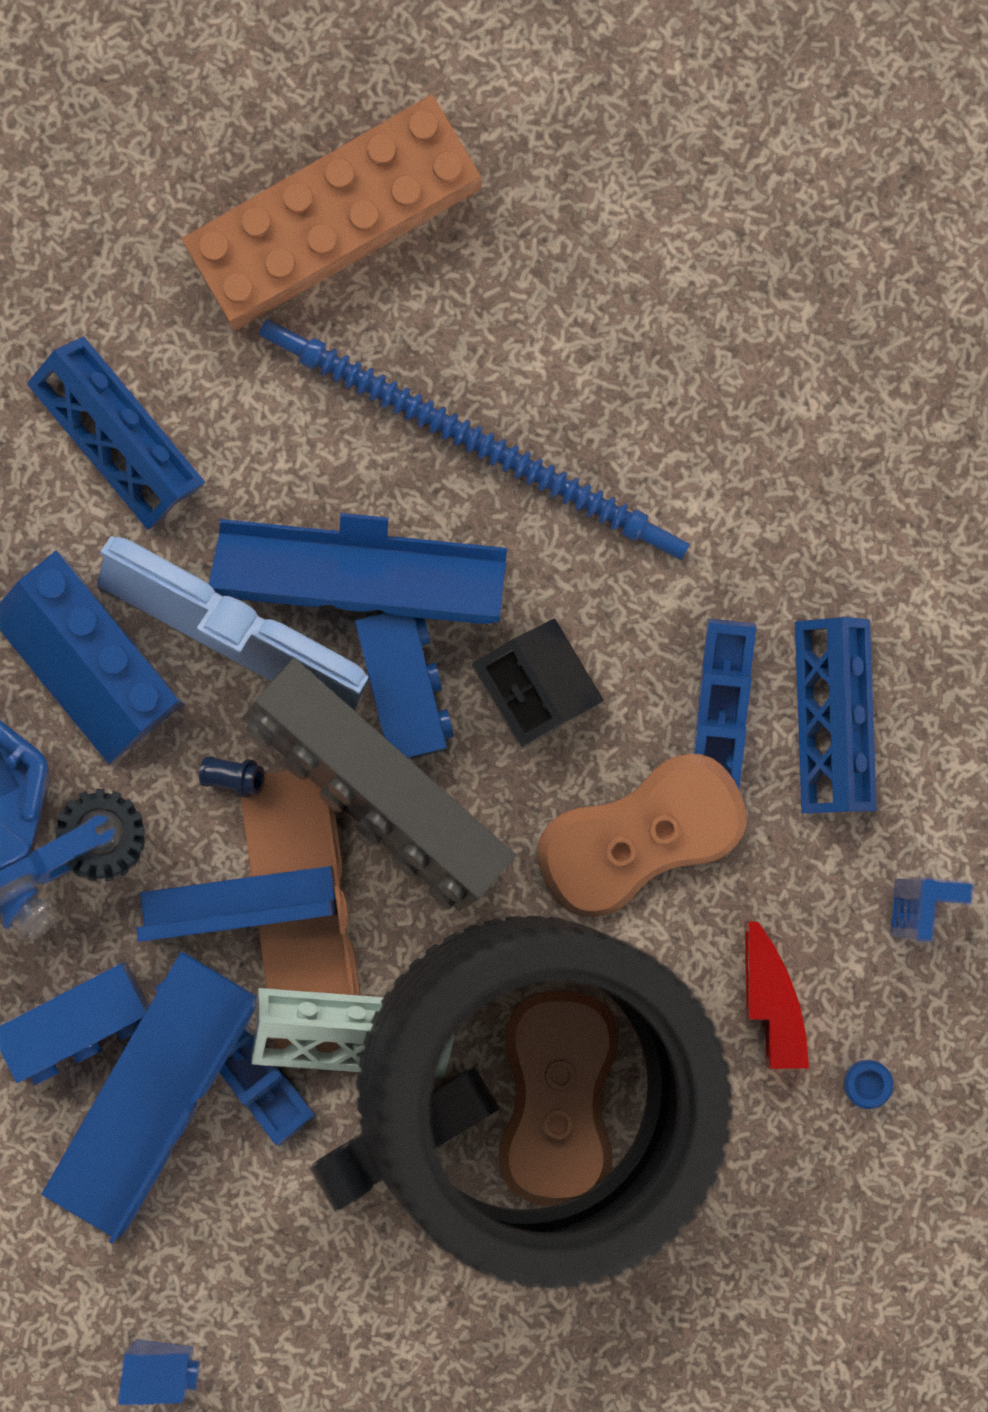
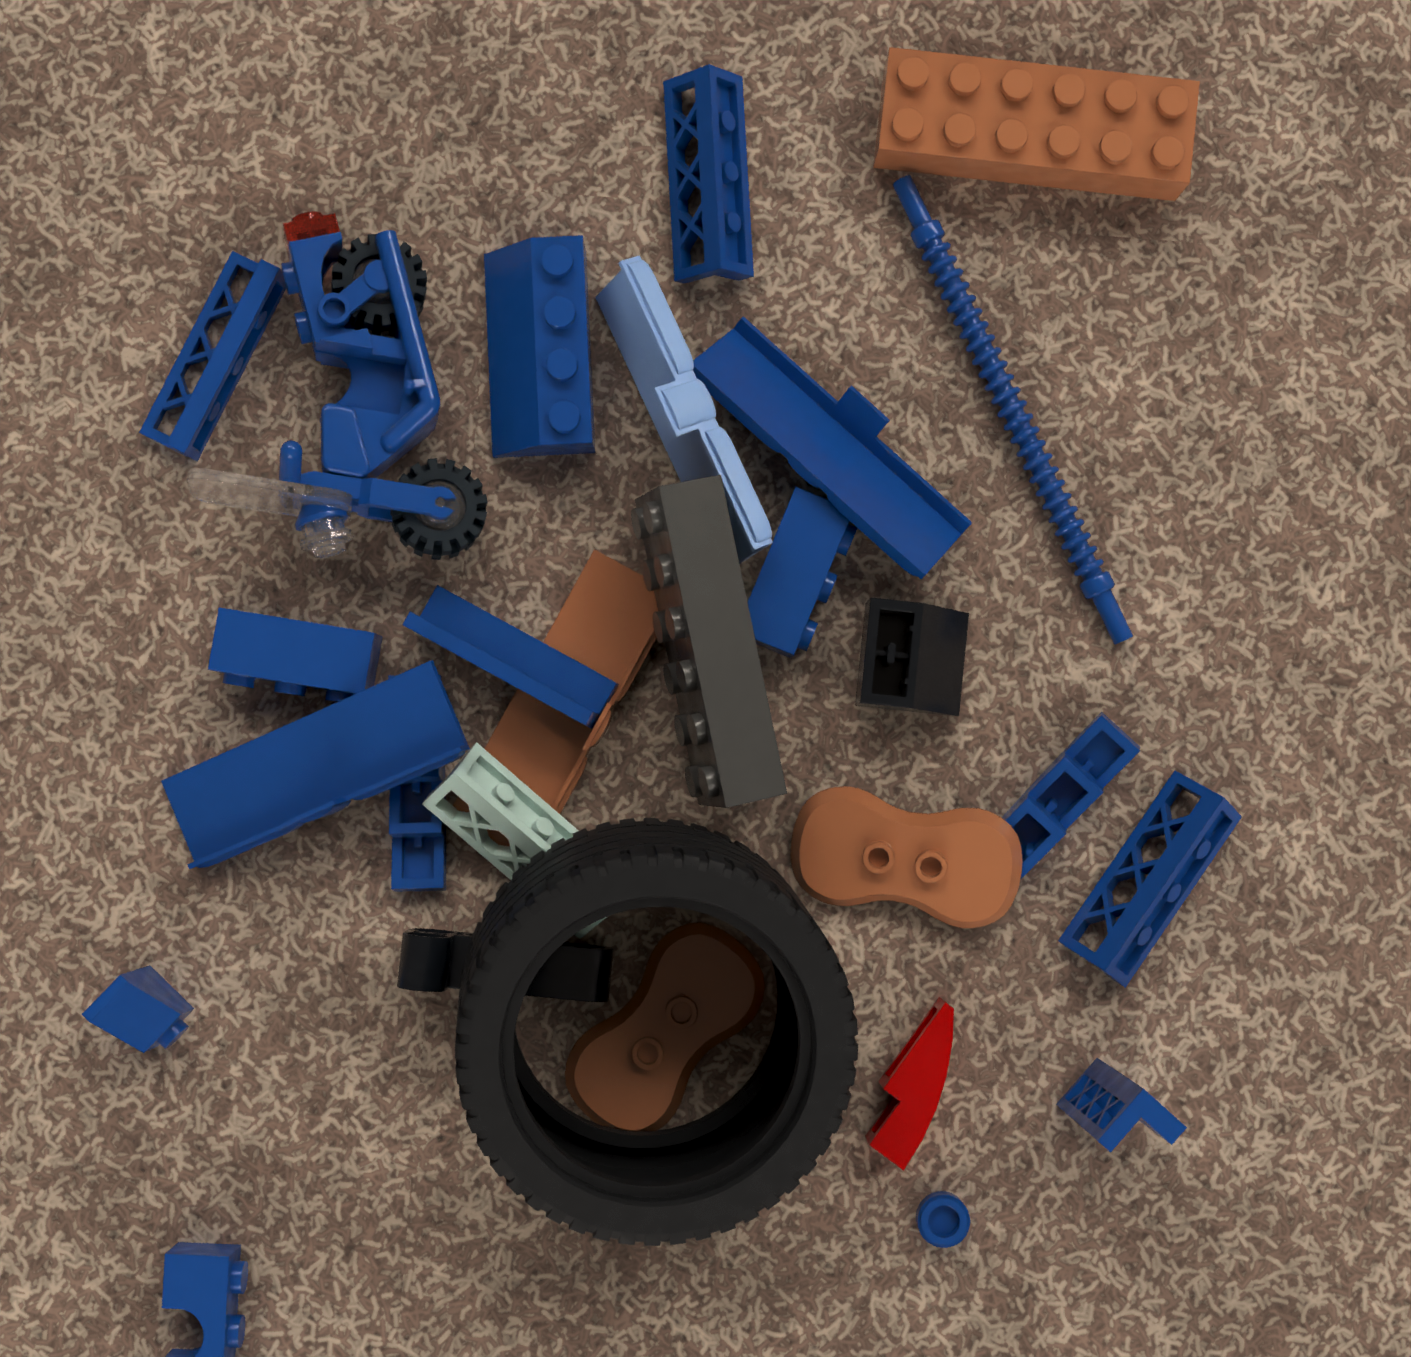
camera: 35 degrees right, 0 degrees up
dark blue pin [199,756,265,798] -> none

